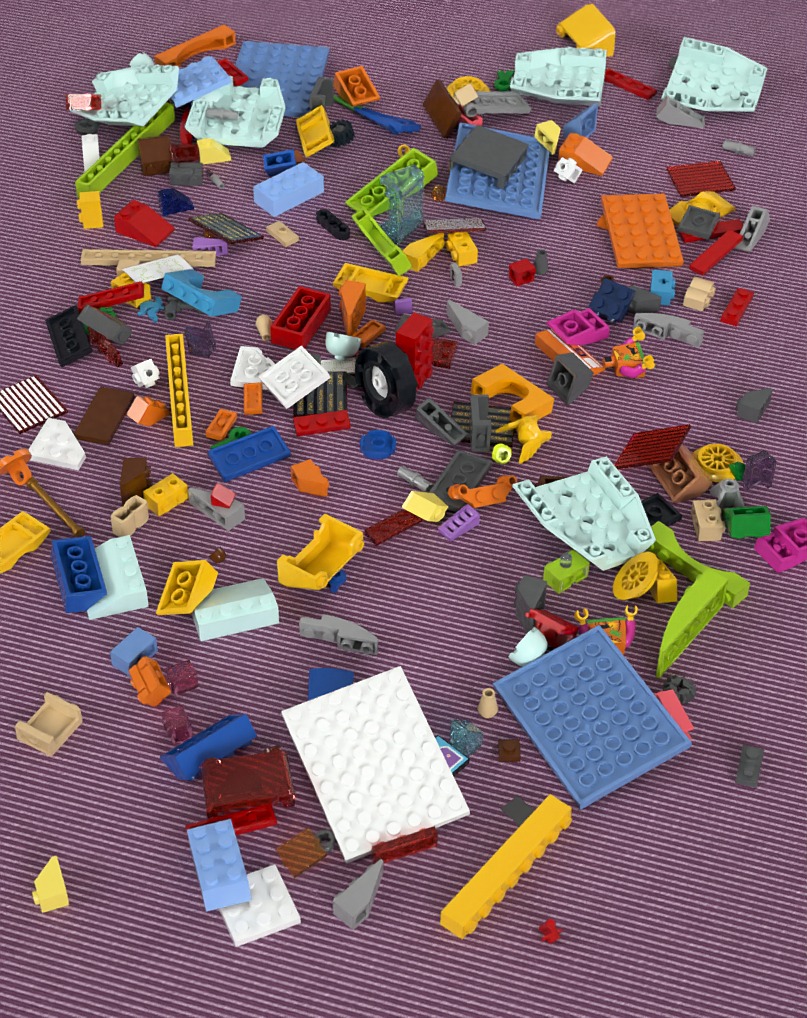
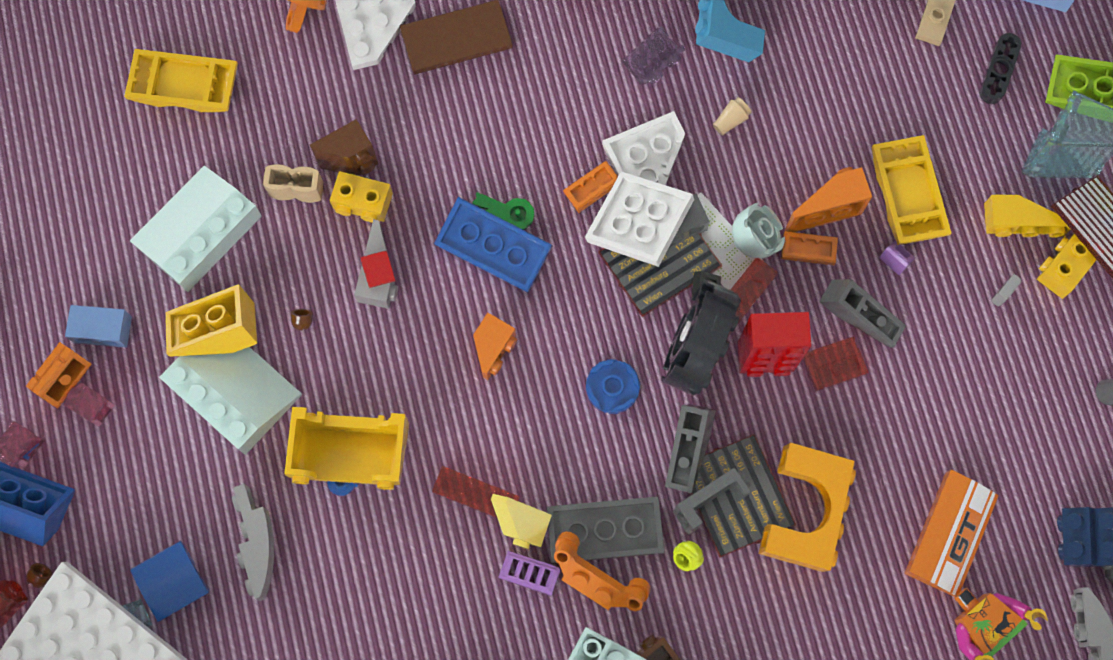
camera: 60 degrees right, 30 degrees up
pearl gold bar [26,477,85,537] -> none
blue slope [51,536,107,613] -> none
orange slope [126,396,171,427] -> none
white brick [131,359,160,388] -> none
yellow brick [165,334,193,447] -> none
orange plate [205,408,237,441] -> none
red brick [270,286,331,350] -> none
red plate [293,410,351,437] -> none
lime arch [351,207,413,276] -> none
light grey pin [397,465,433,493] -> none
light grey slope [447,299,489,345] -> none
yellow helmet [495,414,552,464] -> none
red brick [508,258,536,286] -> none
dark pink slope [547,308,609,345] -> none
dark grey slope [547,352,594,405] -> none

